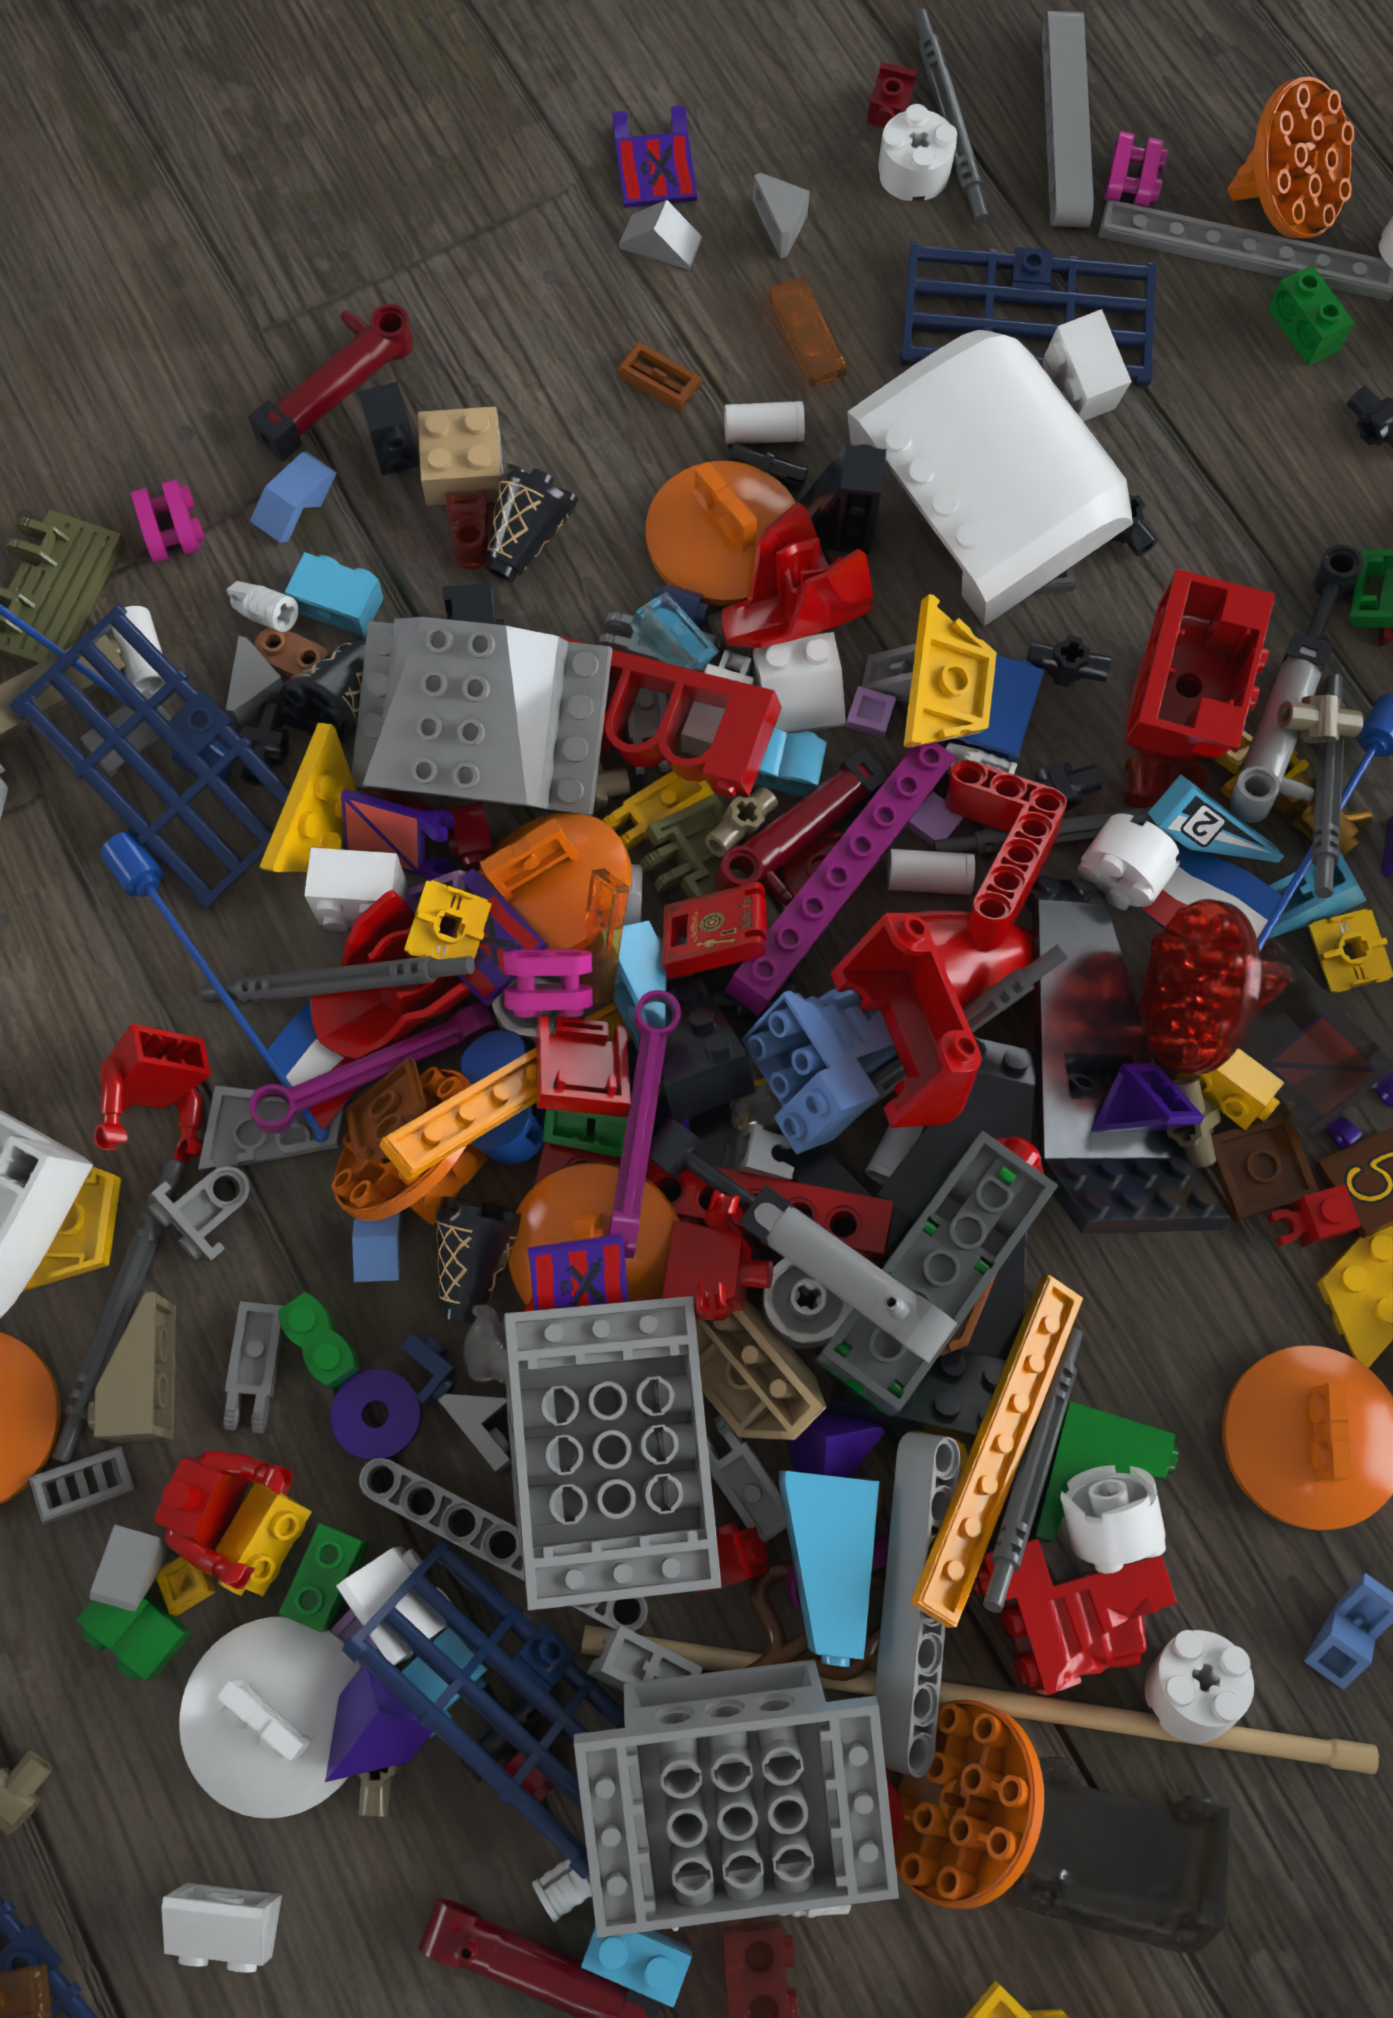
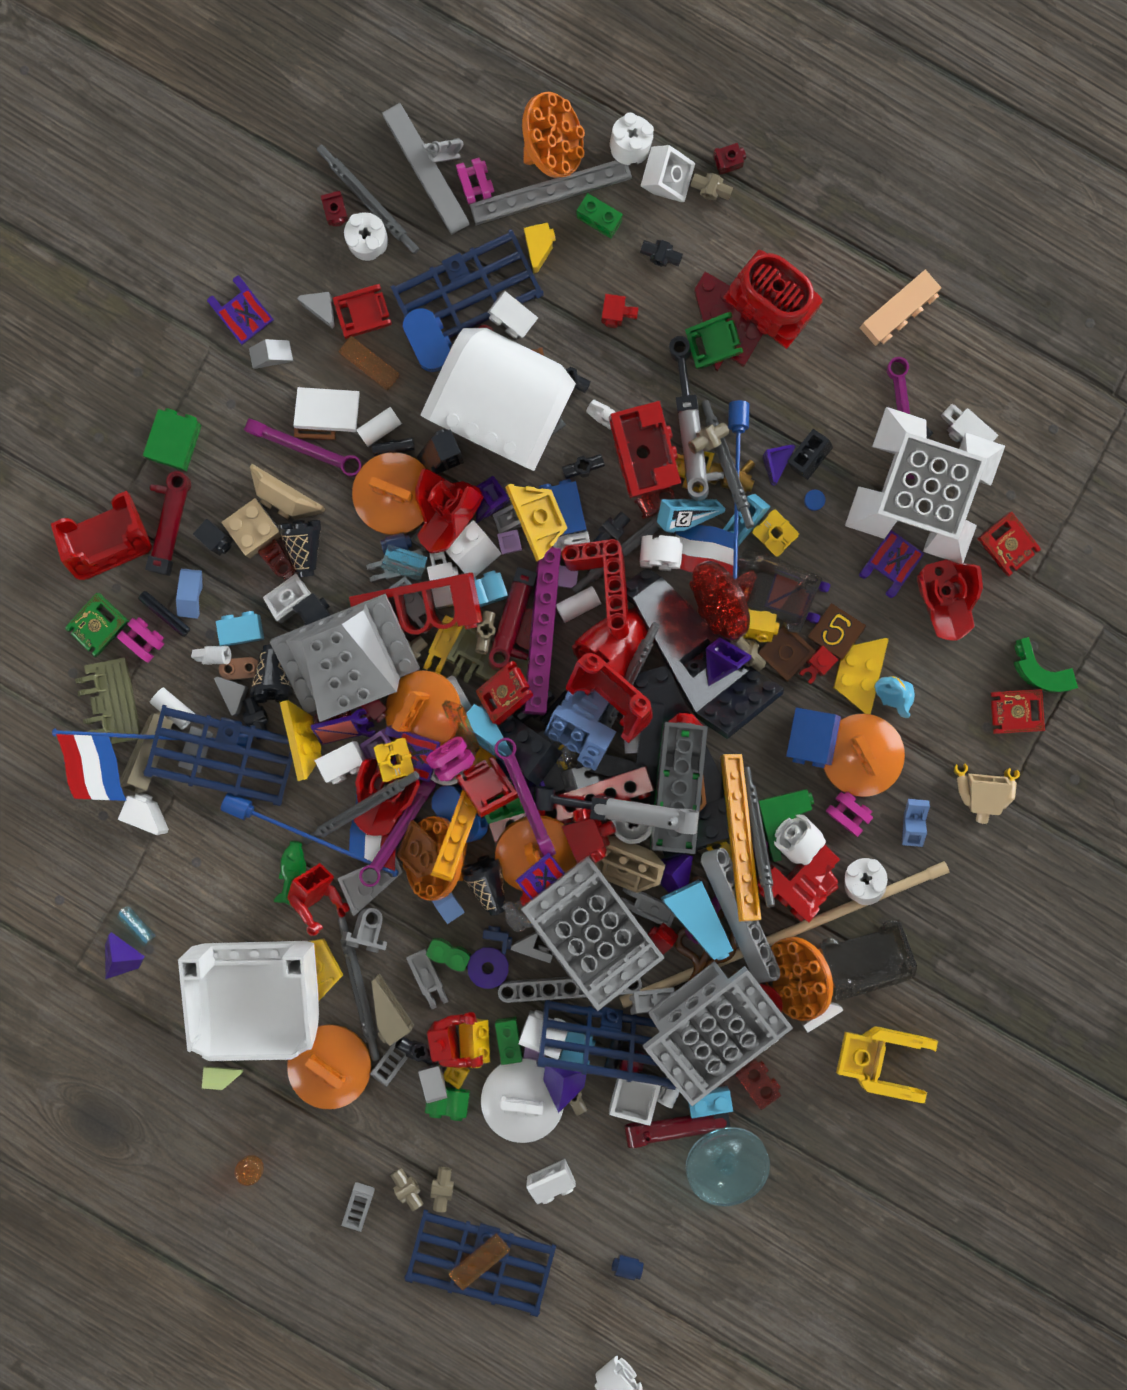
camera: 25 degrees left, 15 degrees up
none -> red windscreen [51,491,152,580]
none -> green container [65,593,129,657]
none -> black axle [138,591,191,637]
none -> green brick [143,408,202,472]
none -> magenta piece [244,418,362,477]
none -> tan wedge [250,464,325,520]
none -> white slope [263,574,311,623]
none -> green animal [274,841,306,905]
none -> white tile [294,387,360,432]
none -> red container [333,284,392,339]
none -> black axle [395,1037,436,1066]
none -> blue brick [403,308,452,372]
none -> light grey hinge [422,138,464,163]
none -> dark purple slope [476,476,510,523]
none -> yellow slope [524,222,556,274]
none -> white hinge [586,400,615,430]
none -> red brick [601,294,639,328]
none -> white piece [609,1069,661,1126]
none -> blue brick [786,708,841,768]
none -> white slope [801,1002,843,1032]
none -> dark pink brick [825,792,873,837]

